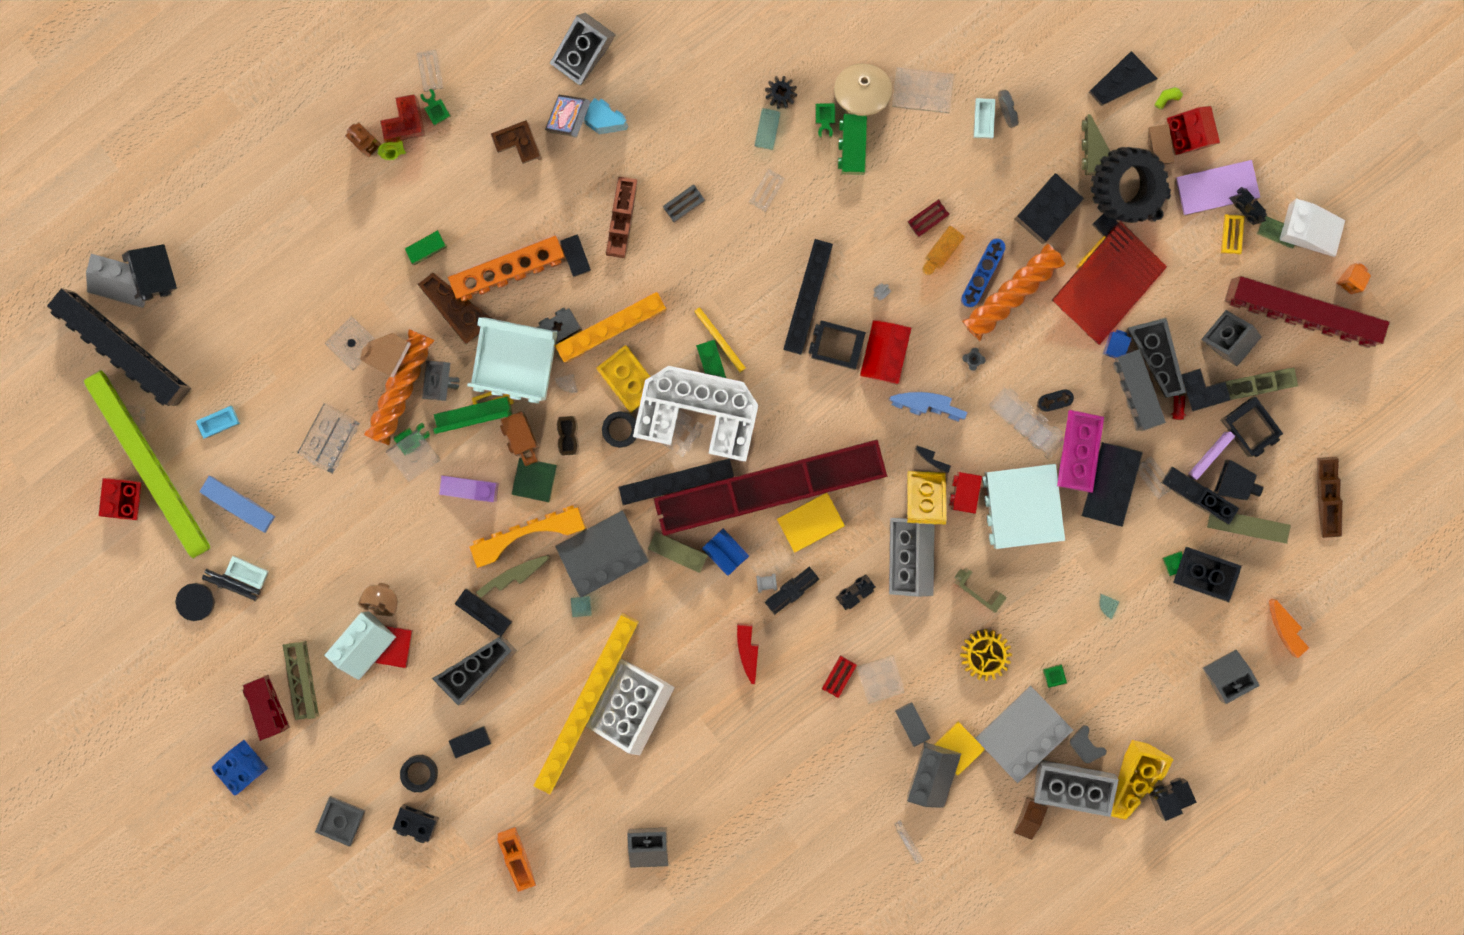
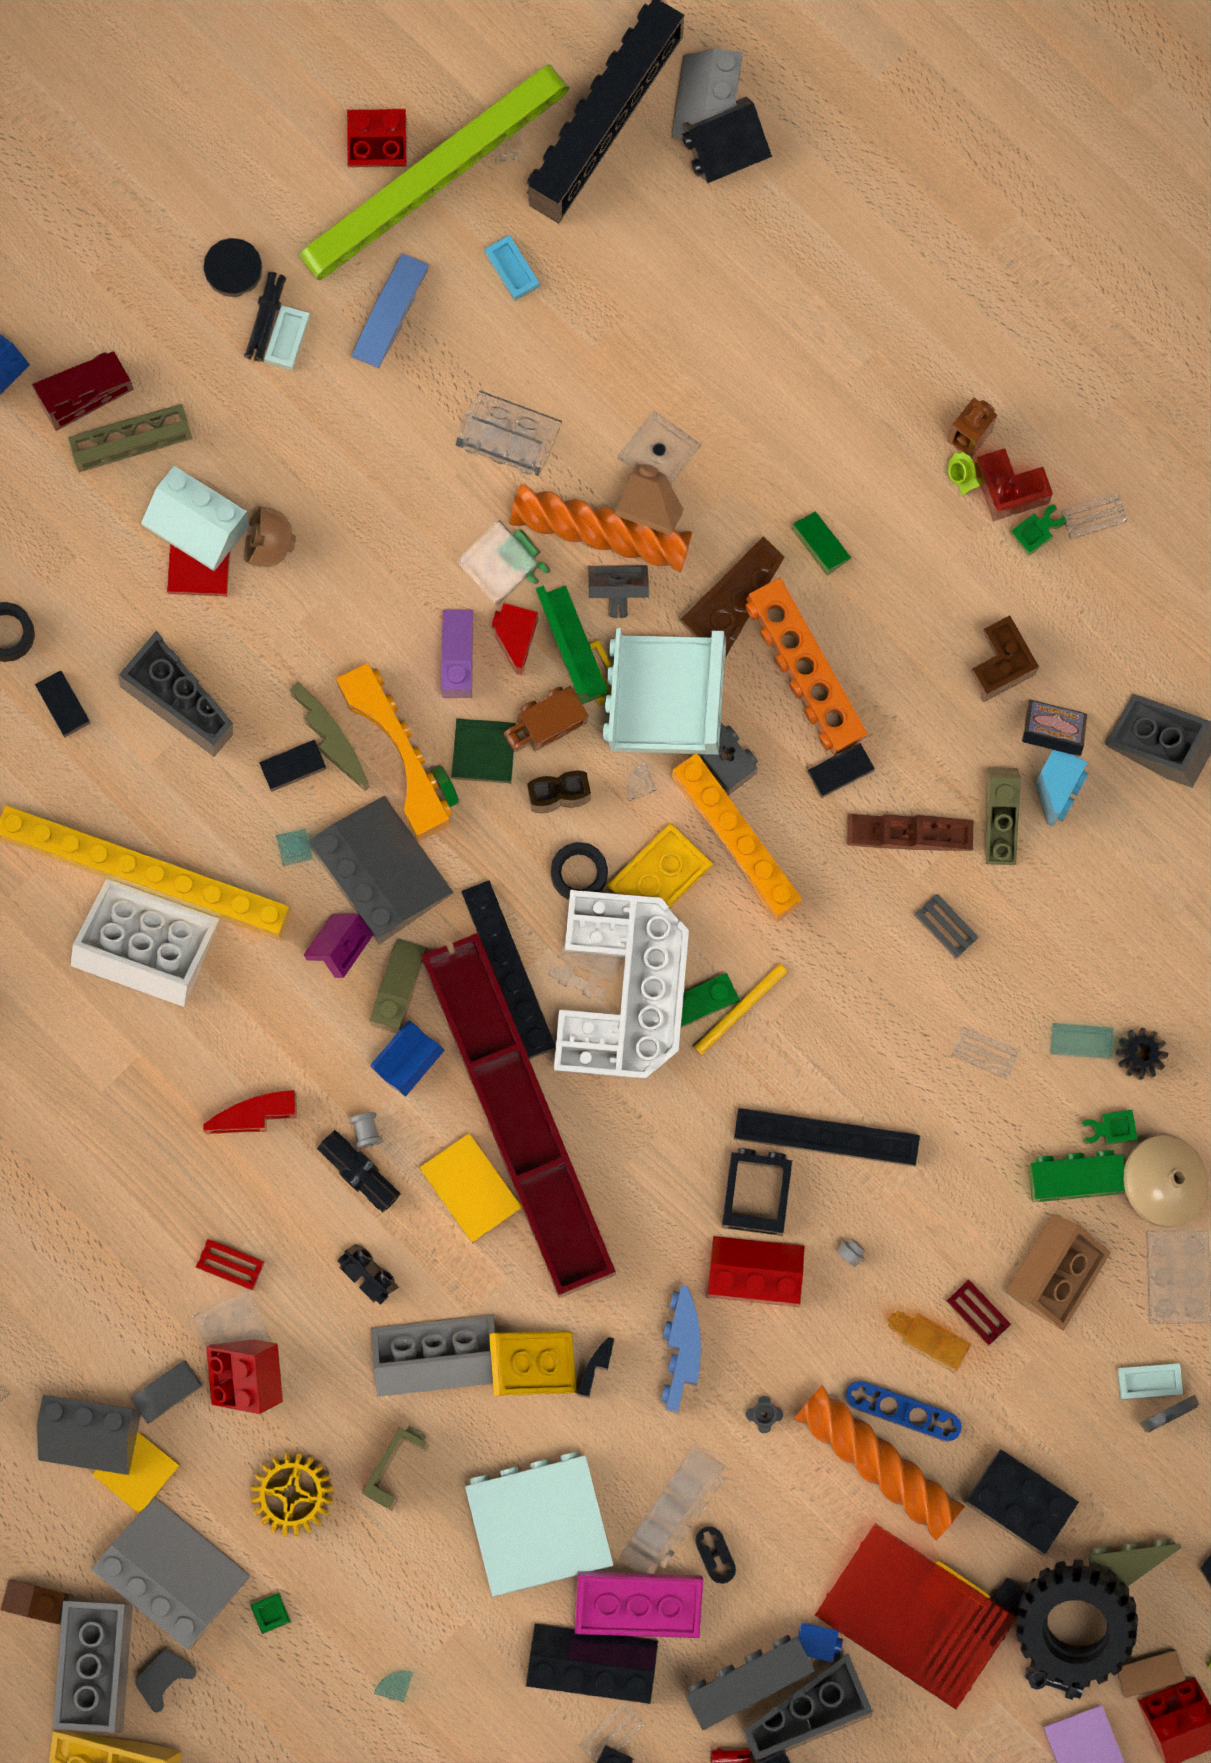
camera: 85 degrees right, 10 degrees down
black tile [455,588,513,637] -> none
red brick [949,472,982,514] -> none
none -> red slope [206,1339,283,1414]
none -> black tile [259,740,327,792]
none -> magenta panel [304,914,373,978]
none -> green tile [431,766,459,807]
none -> red slope [491,603,538,675]
none -> olive slope [986,768,1021,865]
none -> medium nougat slope [1006,1214,1111,1331]

